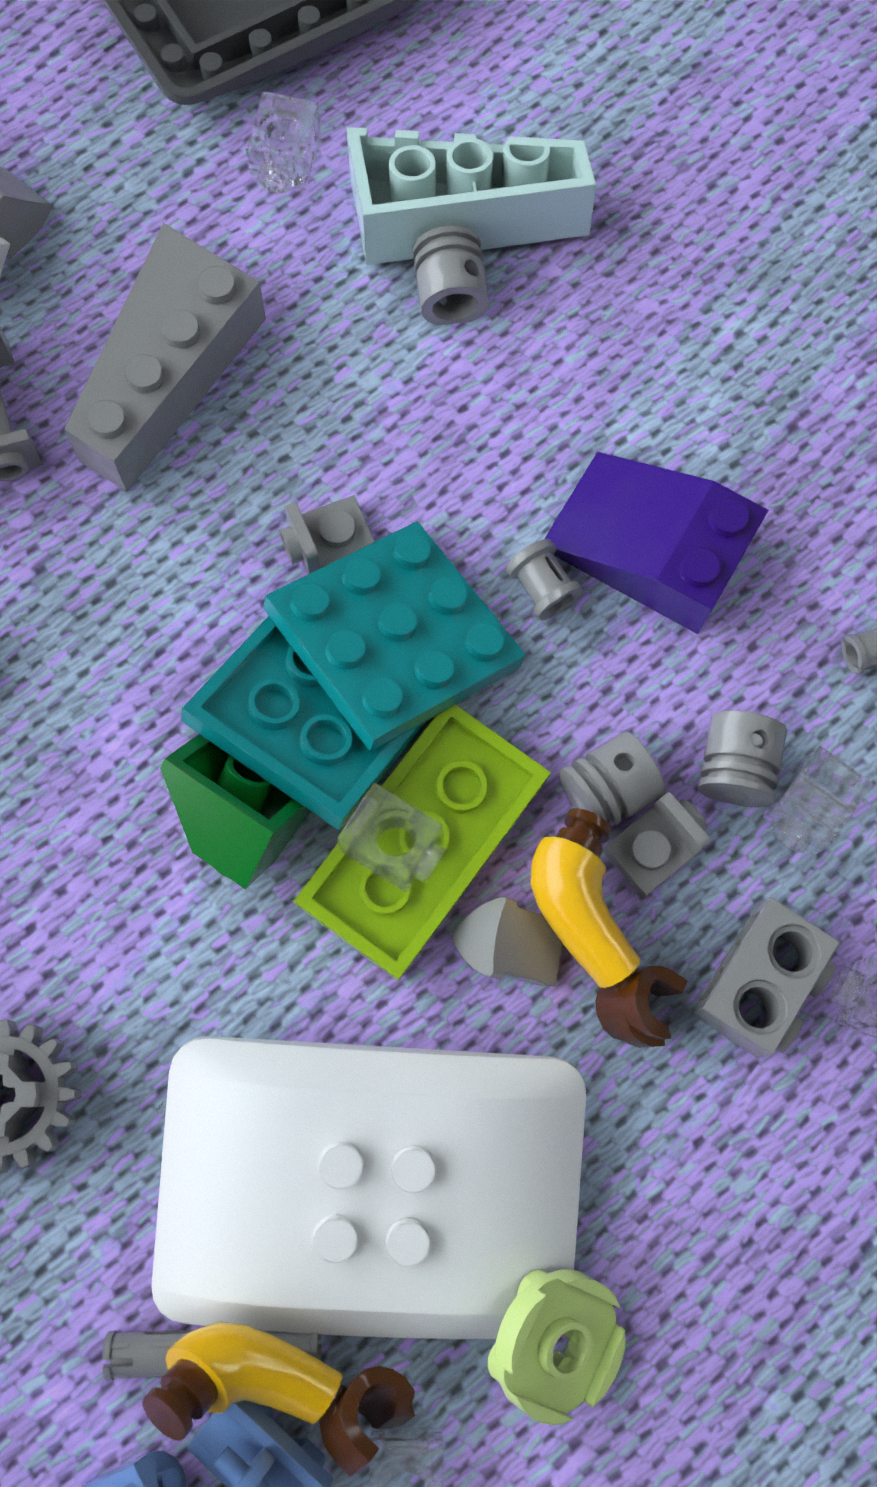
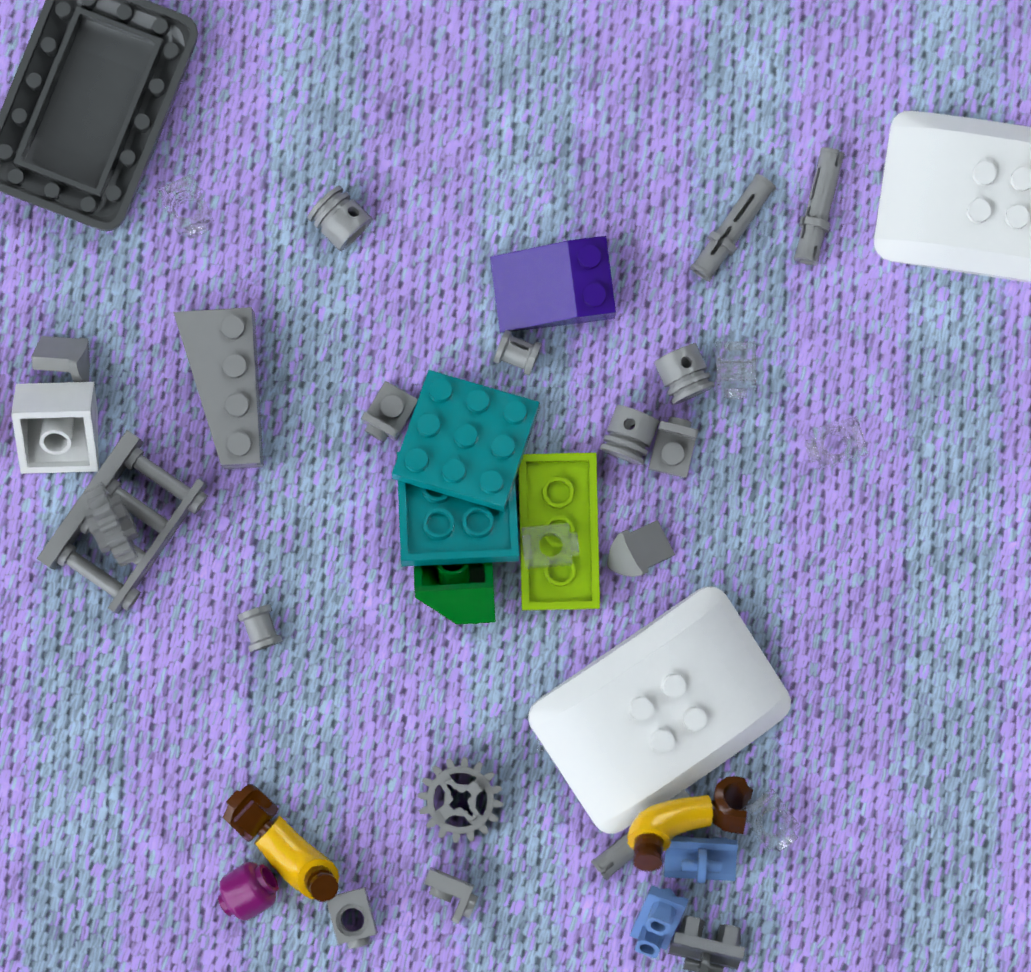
camera: 35 degrees left, 10 degrees up
light aqua wedge [346,127,596,265] -> none
yellowish green plate [488,1269,626,1425] -> none
piece [531,808,688,1048] -> none
light grey brick [691,897,840,1058] -> none

